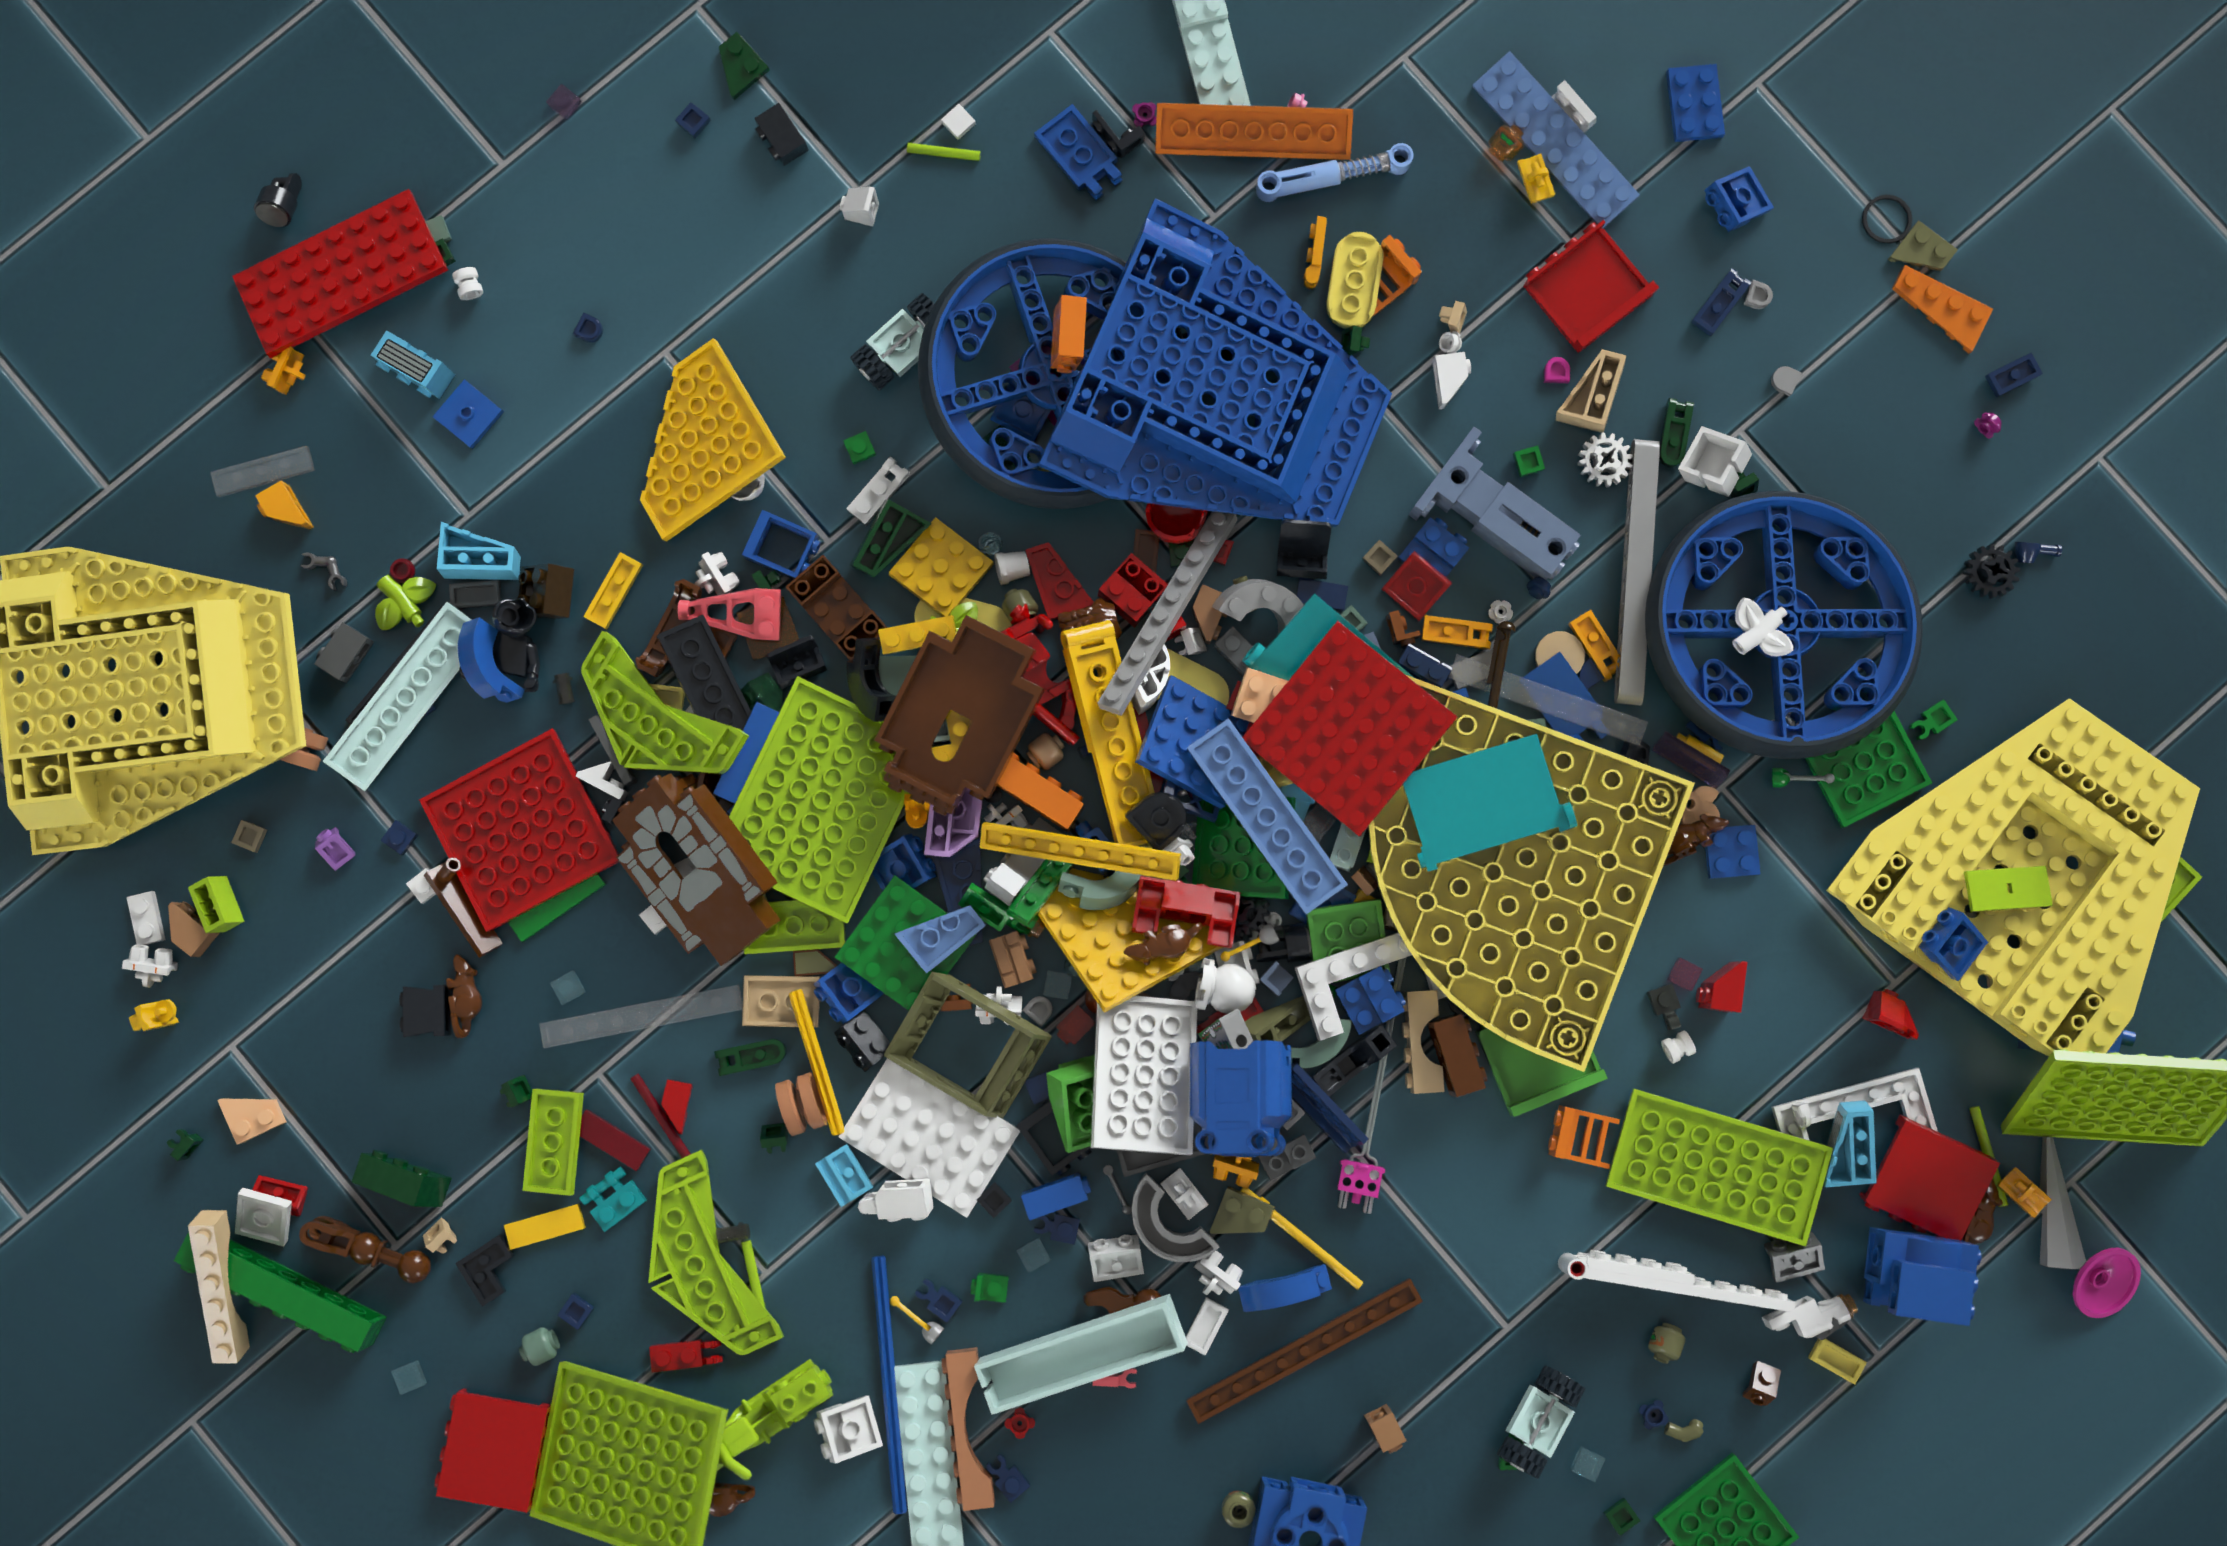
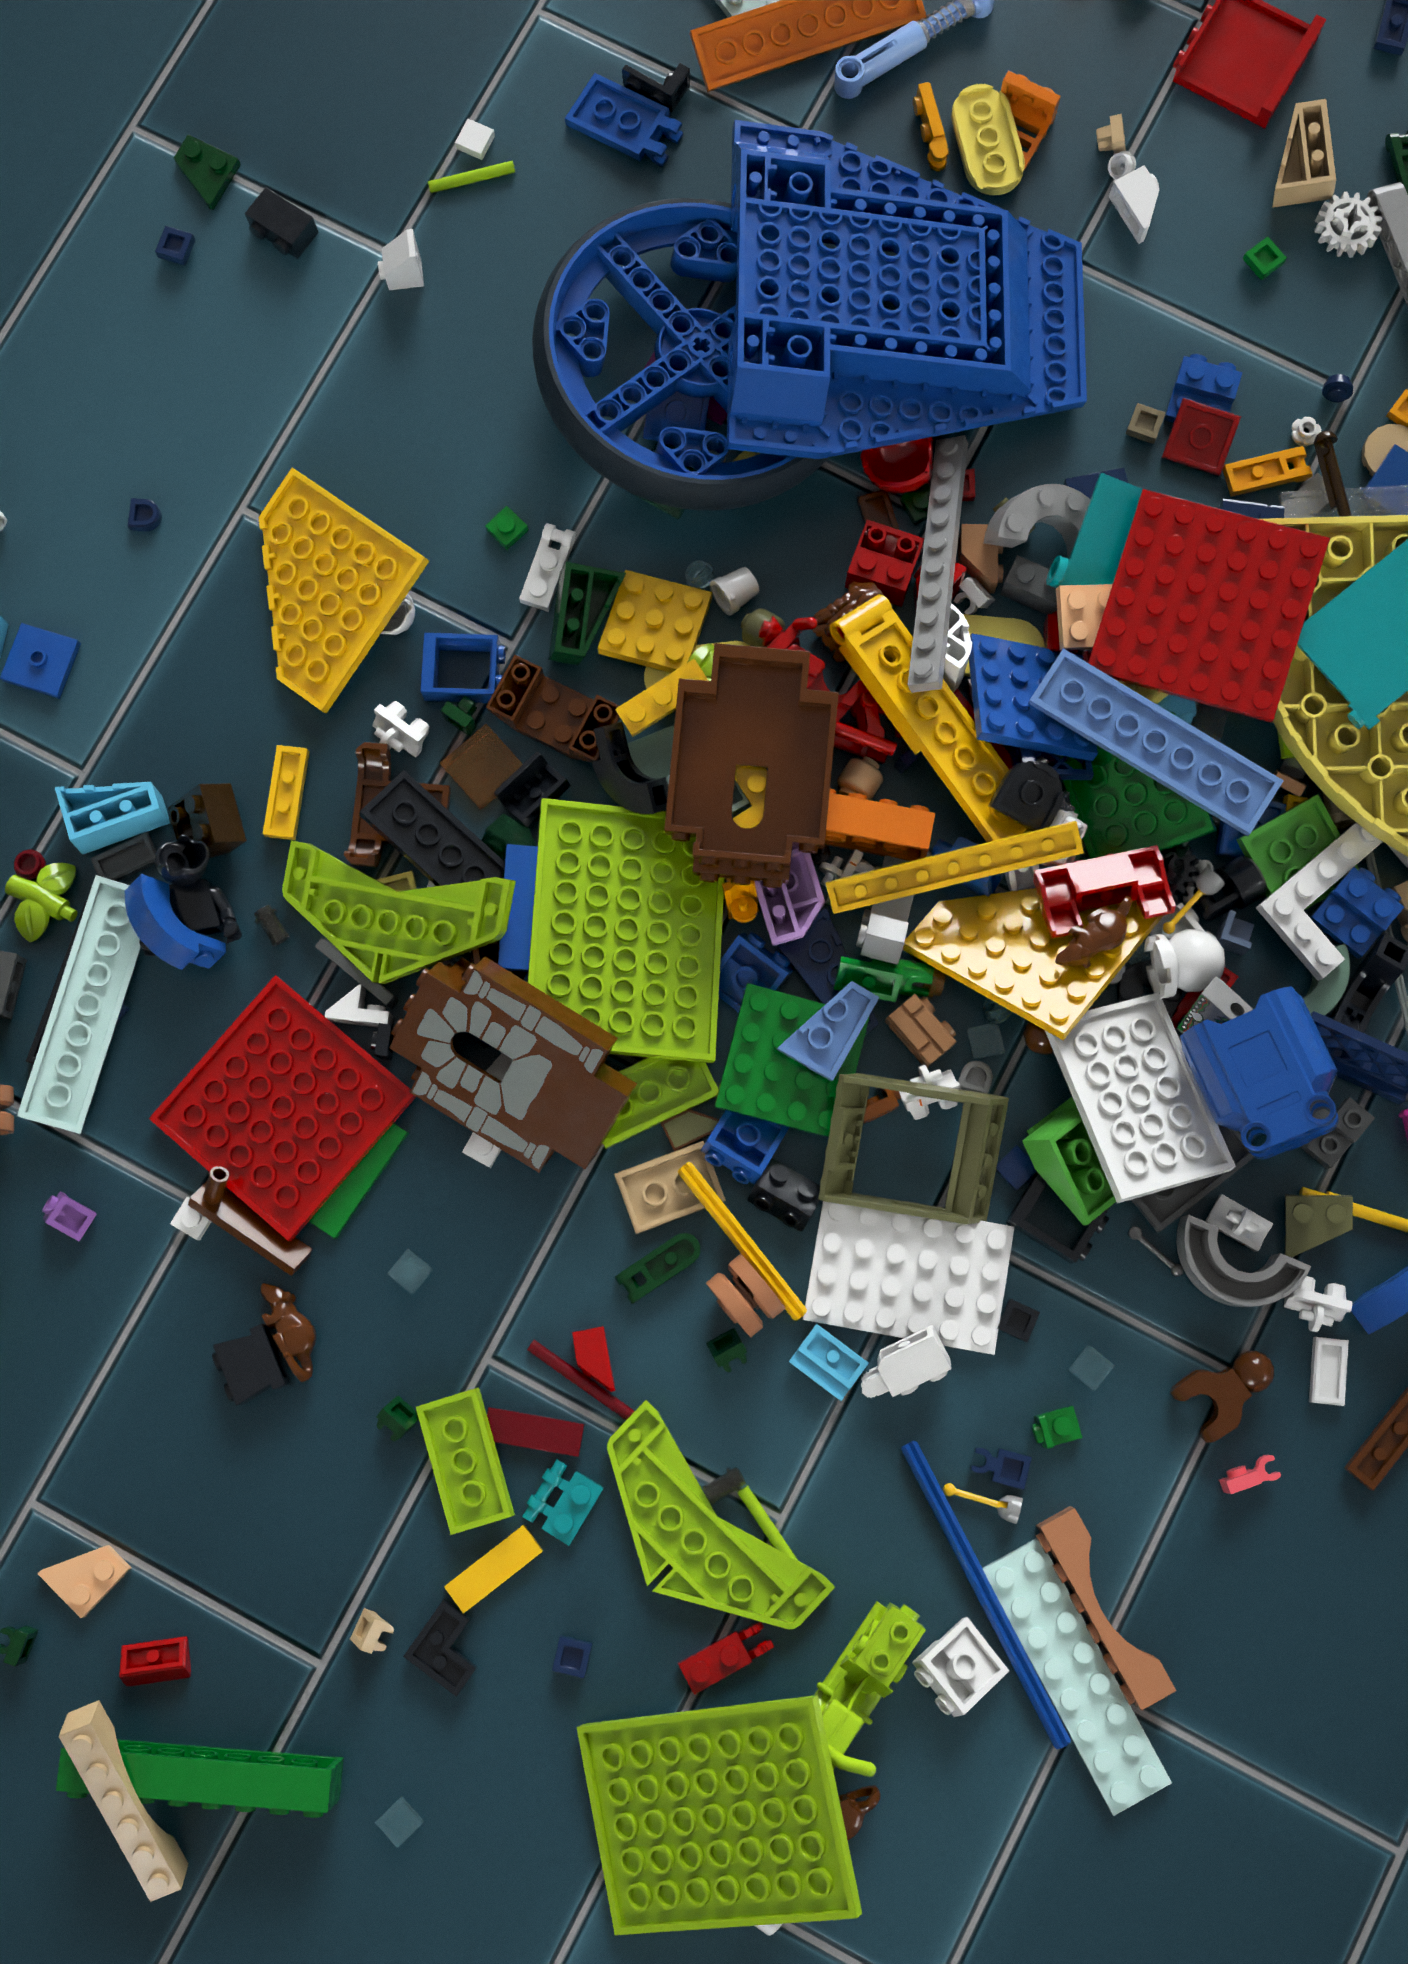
camera: 15 degrees left, 5 degrees down
white plate [235,1188,292,1247] -> none
reddish brown piece [299,1216,431,1283] -> none
dark green wedge [352,1150,452,1207] -> none
dark blue plate [381,820,418,855] -> none
red panel [434,1388,551,1512] -> none
sand green head [519,1327,560,1366] -> none
clear tile [539,985,743,1048] -> none
clear purple plate [546,84,582,120] -> none
coral plate [678,588,781,641] -> none
plate [850,293,935,391] -> none
light aqua piece [974,1294,1187,1415] -> none
dark blue plate [987,1453,1031,1503] -> none
red plate [1005,1407,1035,1439] -> none
green tile [1006,859,1075,927] -> none
blue window [1021,1172,1091,1221] -> none
red wing [1025,542,1094,620] -> none
dark blue plate [1034,1213,1080,1245] -> none
orange brick [1051,295,1087,373] -> none
clear red brick [1056,1005,1096,1045] -> none
sand green arch [1058,871,1143,910] -> none
white bracket [1088,1235,1144,1282] -> none
magenta plate [1132,102,1156,127] -> none
light orange hips [1213,1155,1260,1189] -> none
olive slope [1245,996,1311,1042] -> none
black bracket [1277,519,1331,579] -> none
light aqua window [1330,821,1366,872] -> none
dark green tile [1341,326,1370,356] -> none
dark orange bracket [1386,610,1421,647] -> none
sand blue brick [1409,427,1581,580] -> none
dark pink tile [1544,357,1570,384] -> none

